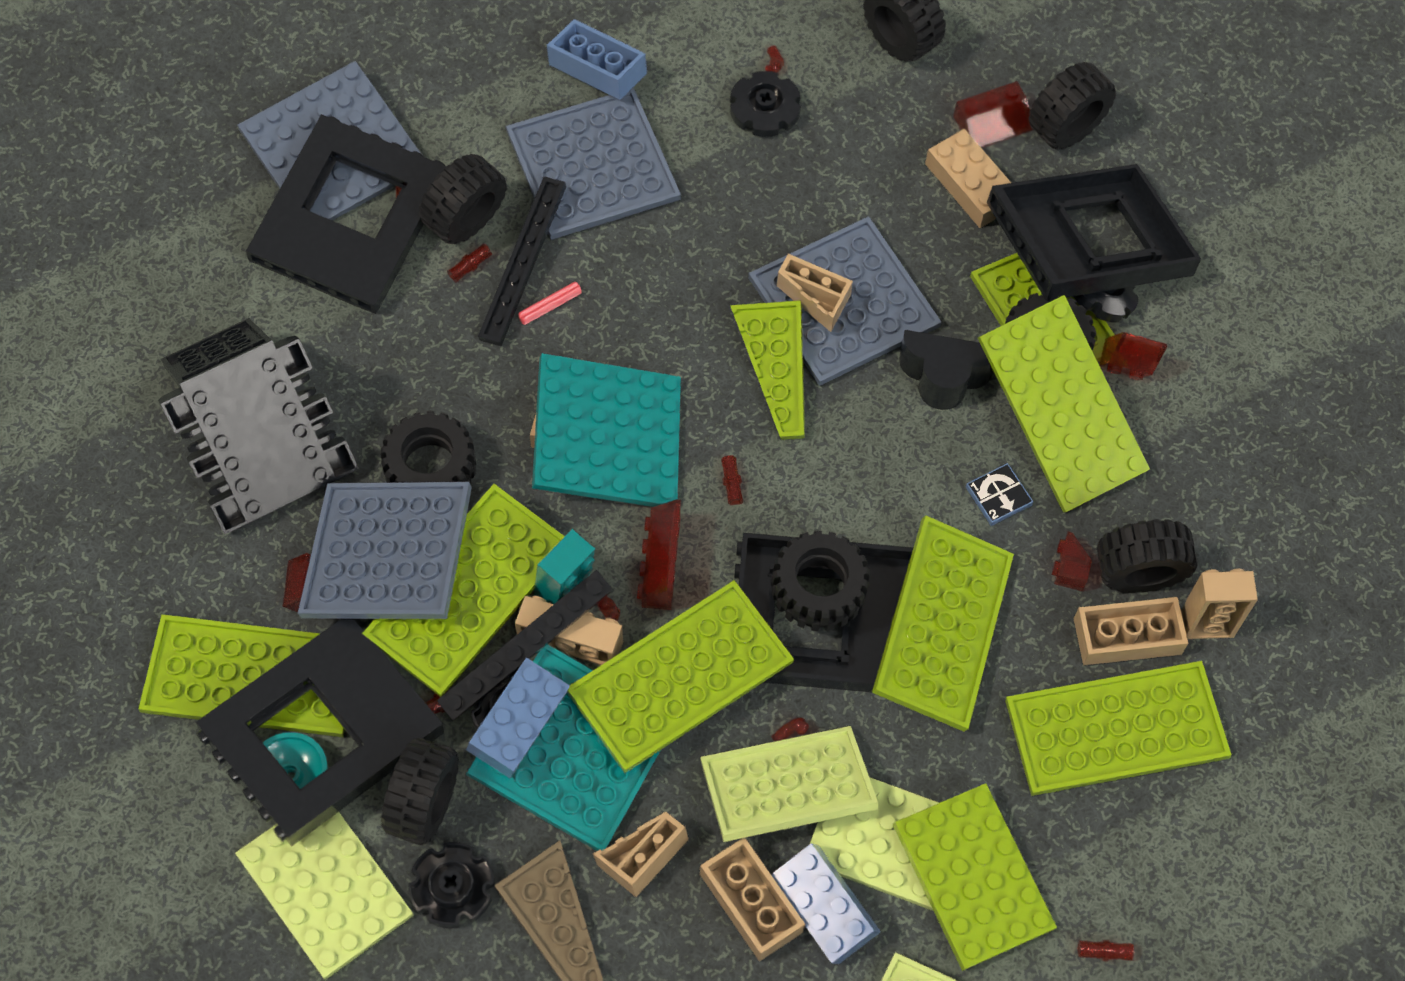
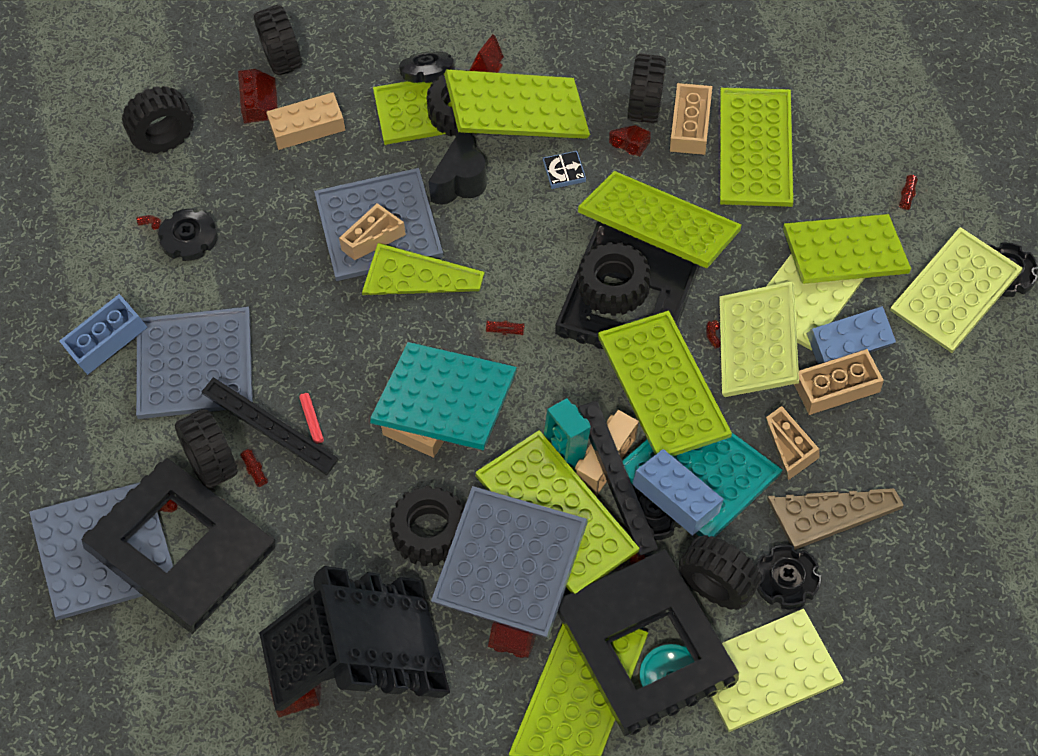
camera: 70 degrees left, 5 degrees down
clear red slope [637,499,681,610] -> none
black panel [987,164,1201,301] -> none
tan brick [1181,569,1258,639] -> none

